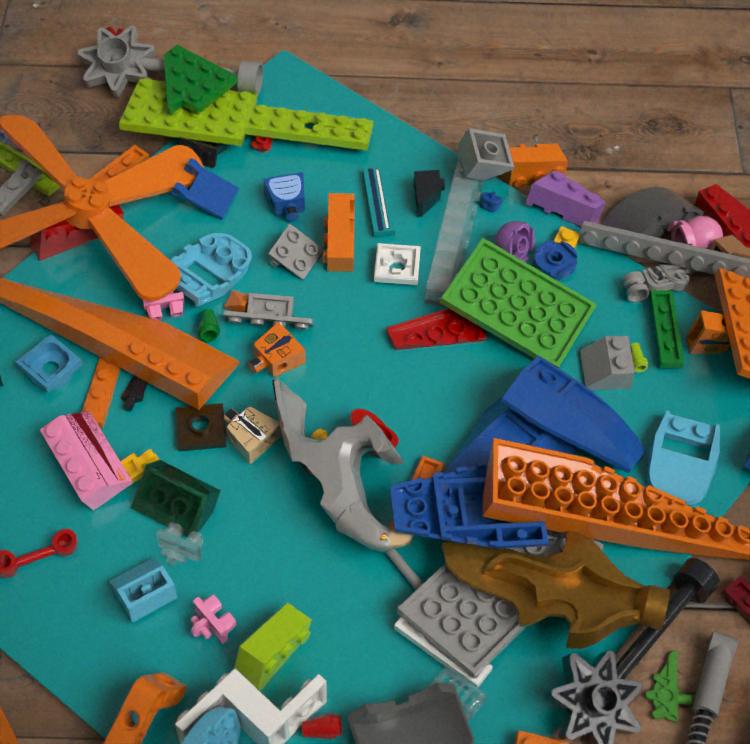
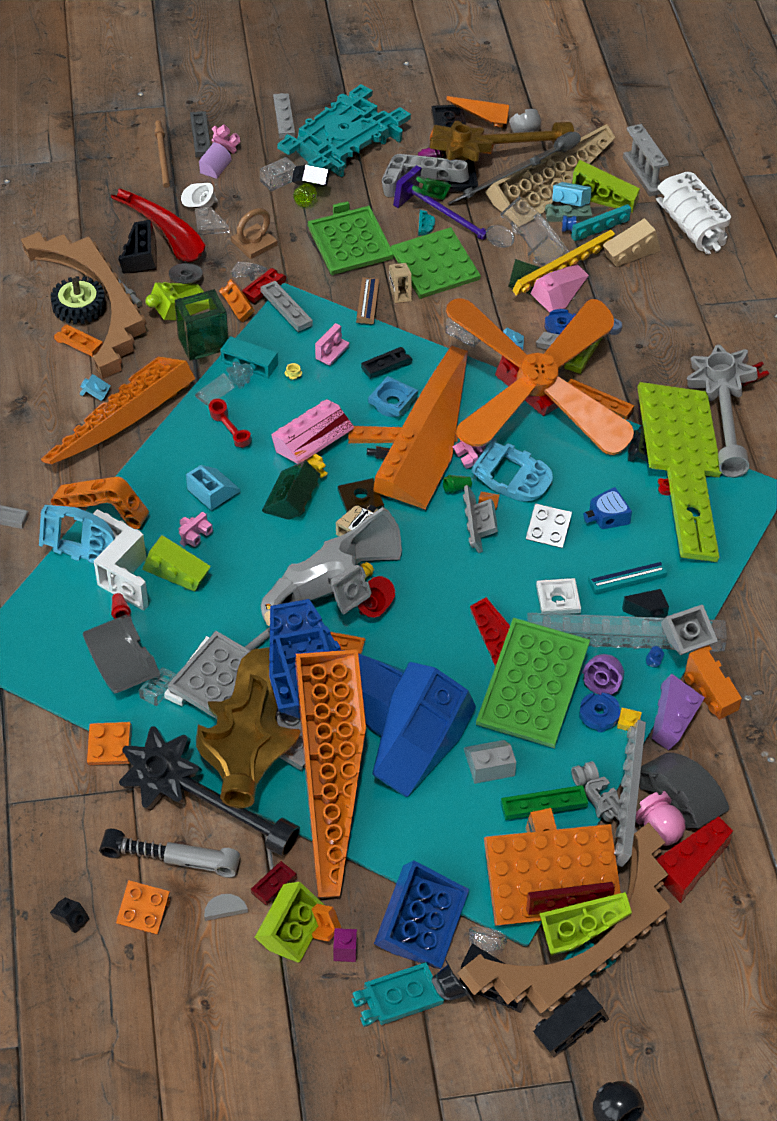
camera: 80 degrees right, 5 degrees down
clear hips [156,522,203,566] -> none
green wing [164,45,238,115] -> none
blue flag [171,158,239,220] -> none
orange torso [248,322,306,377] -> none
orange wedge [323,193,355,272] -> none
lime pin [630,343,648,373] -> none
medium azure slope [645,410,720,505] -> none
bright green piece [645,650,692,723] -> none

